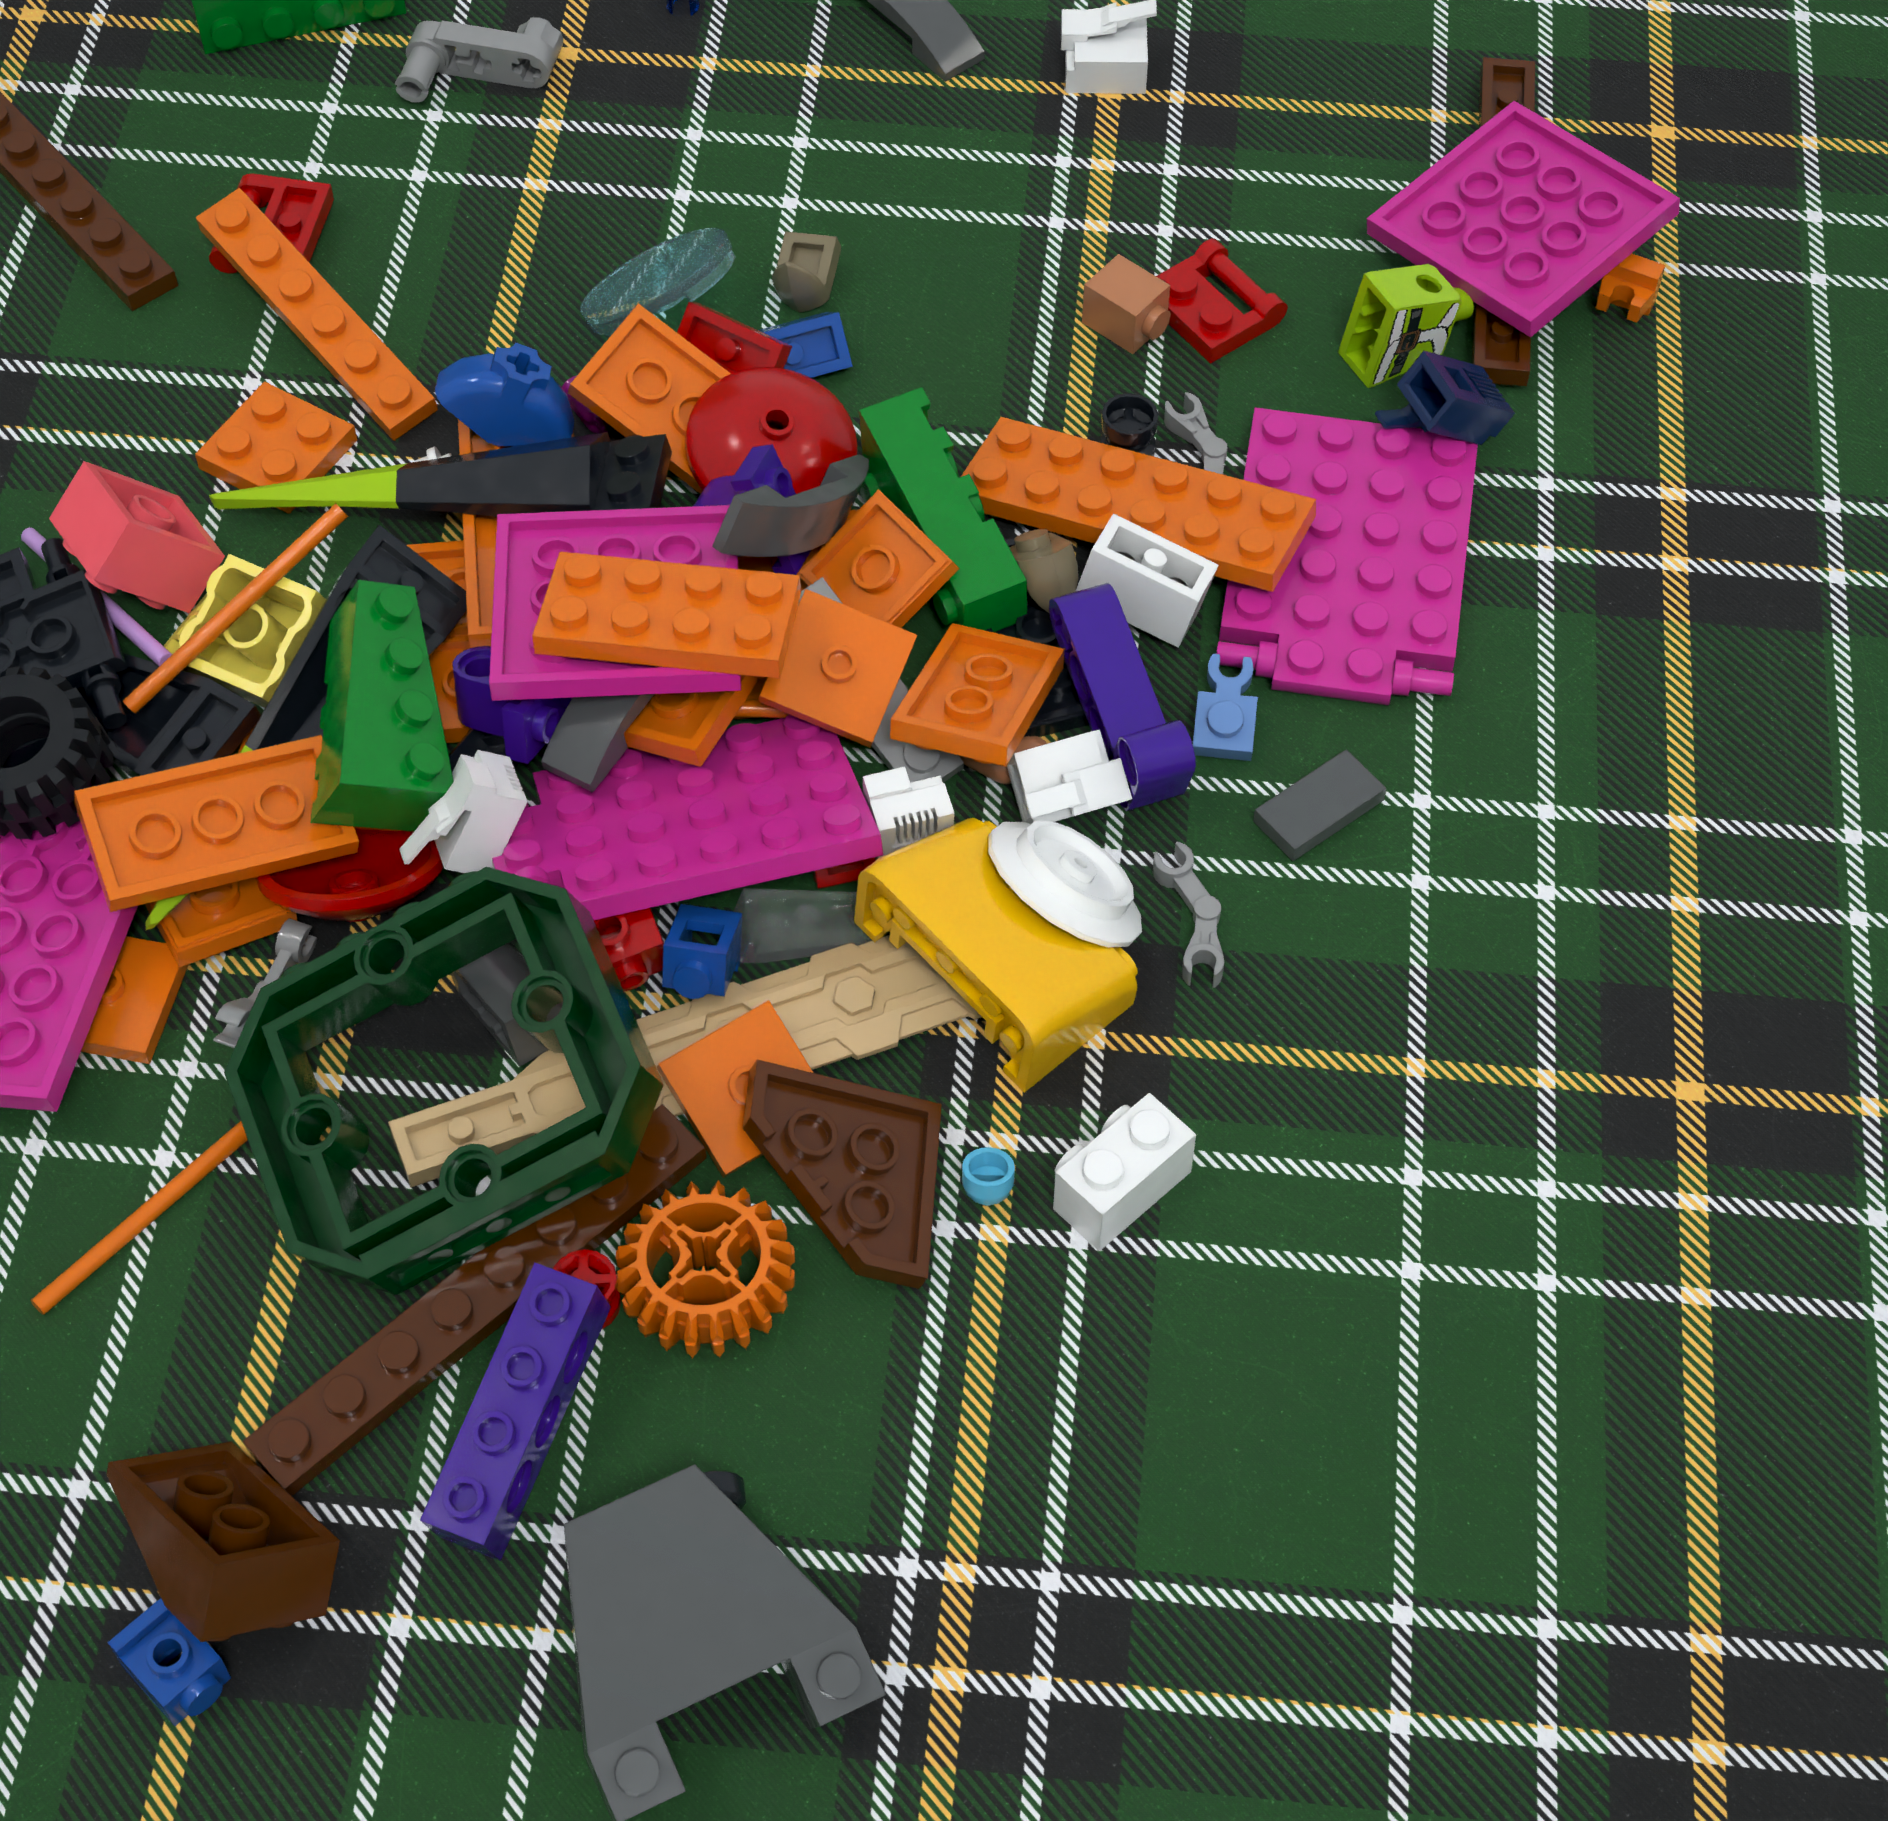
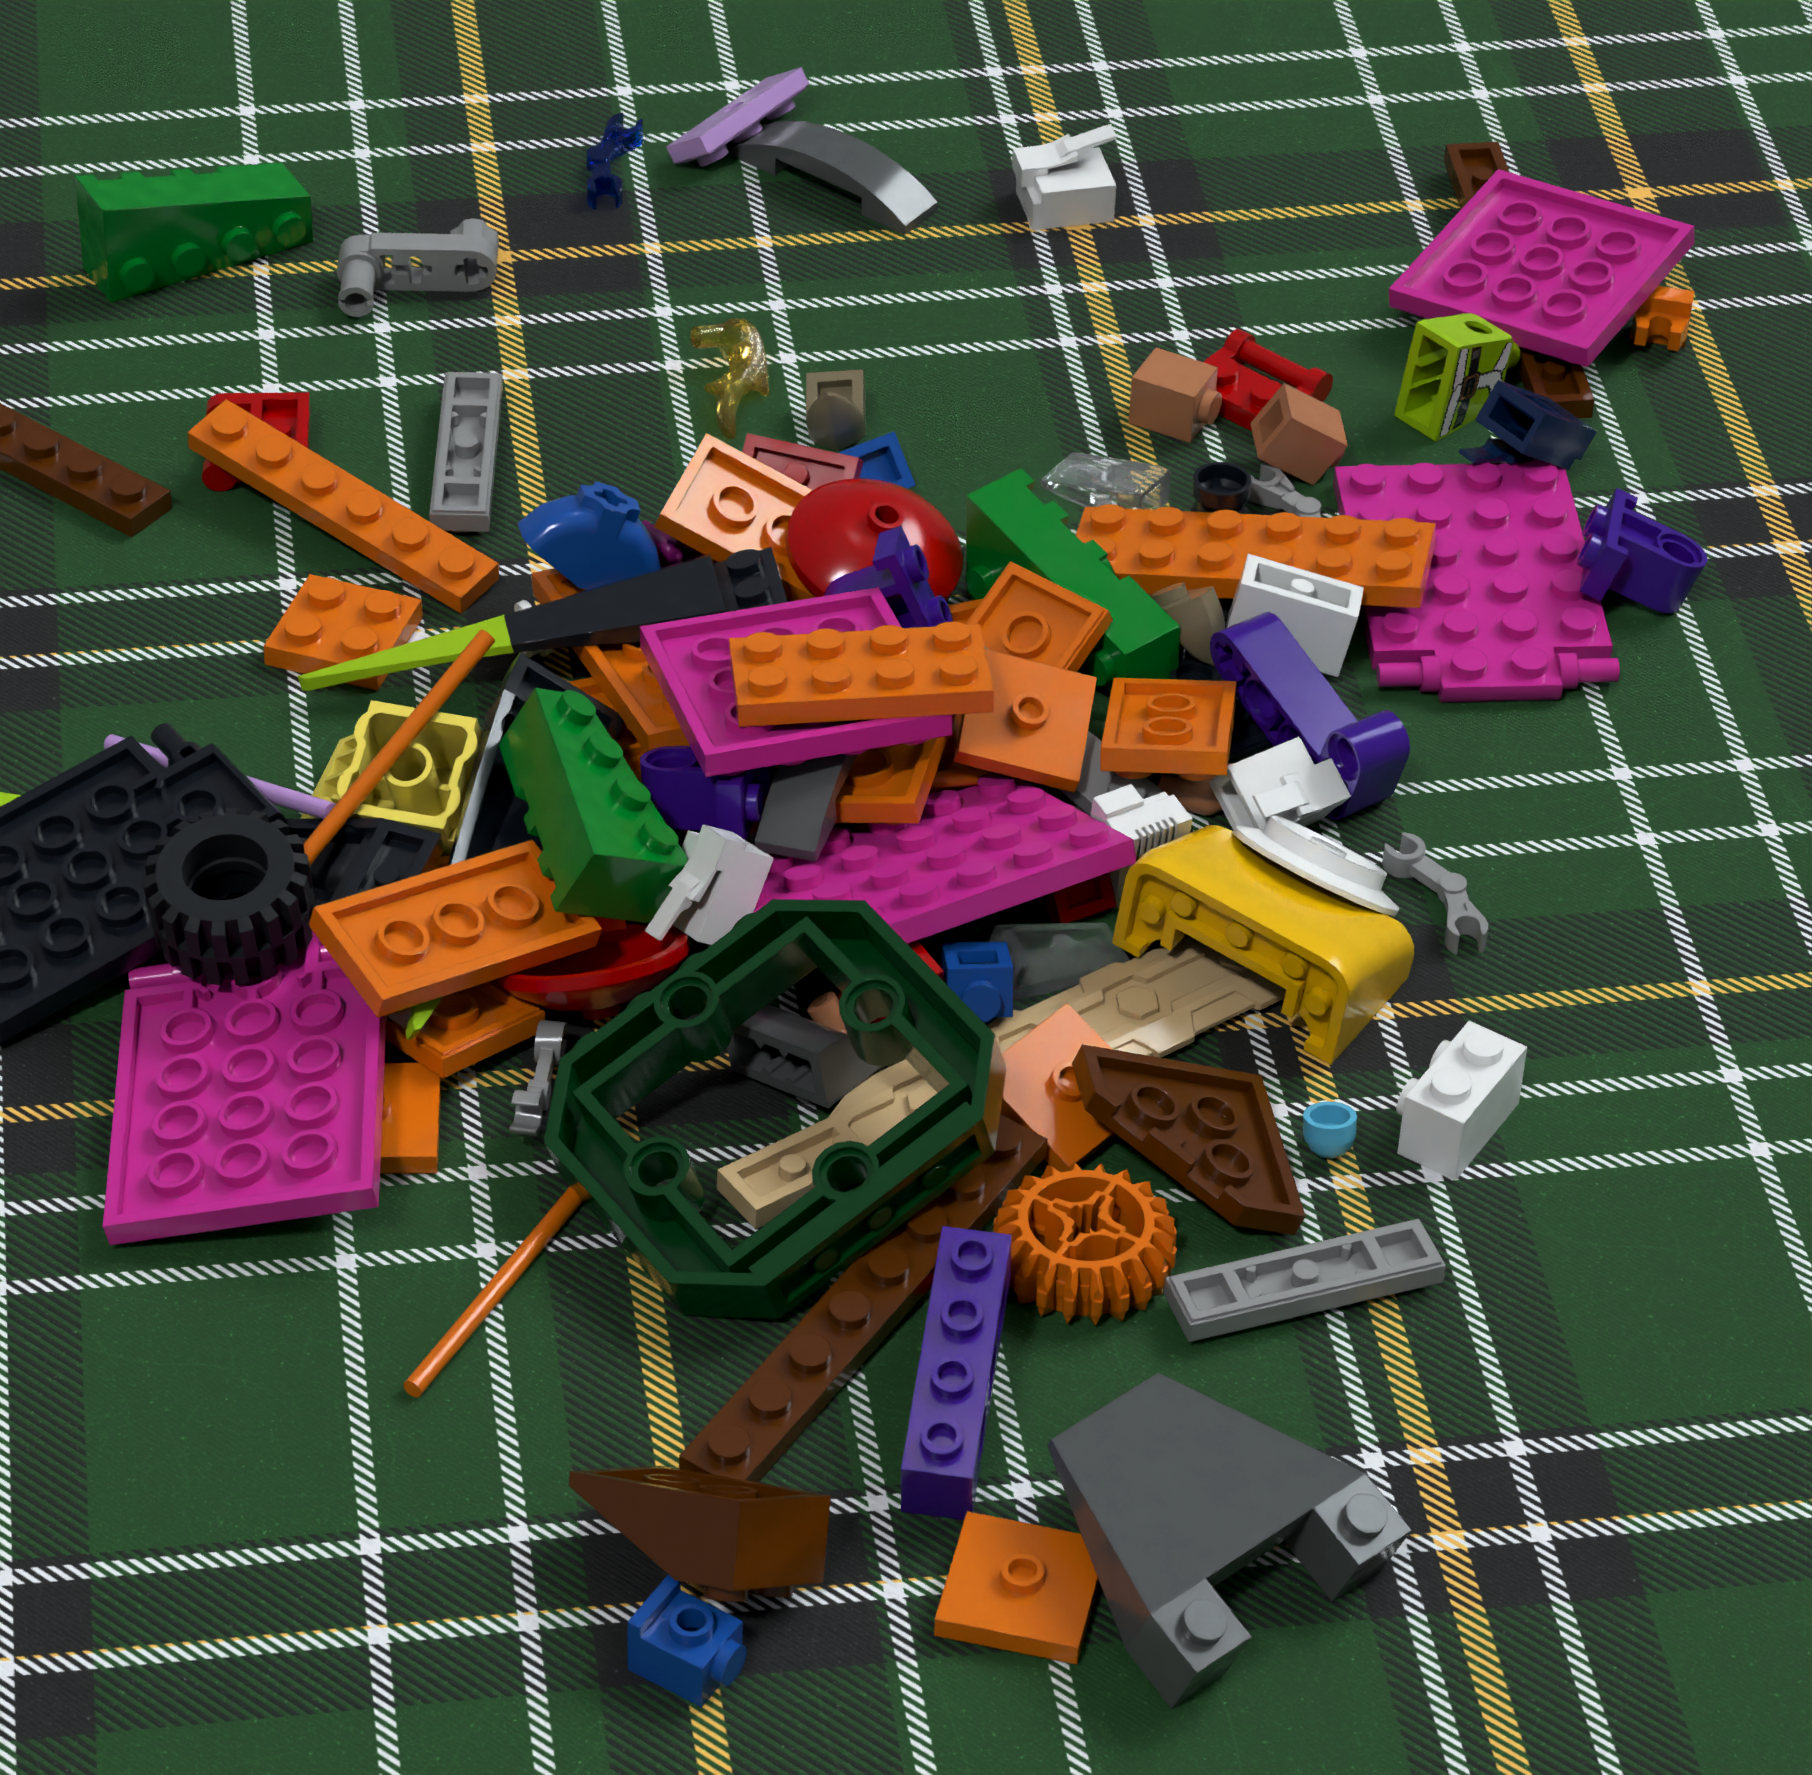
camera: 15 degrees left, 15 degrees down
coral brick [49,461,225,613] -> none
clear light blue tile [580,228,735,335] -> none
dark grey slope [712,454,869,557] -> none
medium blue plate [1192,654,1258,761] -> none
dark grey tile [1253,749,1387,861] -> none
none -> light grey plate [429,372,503,533]
none -> clear yellow piece [690,318,769,439]
none -> orange plate [934,1511,1099,1664]
none -> clear slope [1040,452,1171,510]
none -> light grey plate [1164,1219,1446,1342]
none -> nougat brick [1250,383,1348,486]
none -> dark purple pin [1577,488,1708,613]

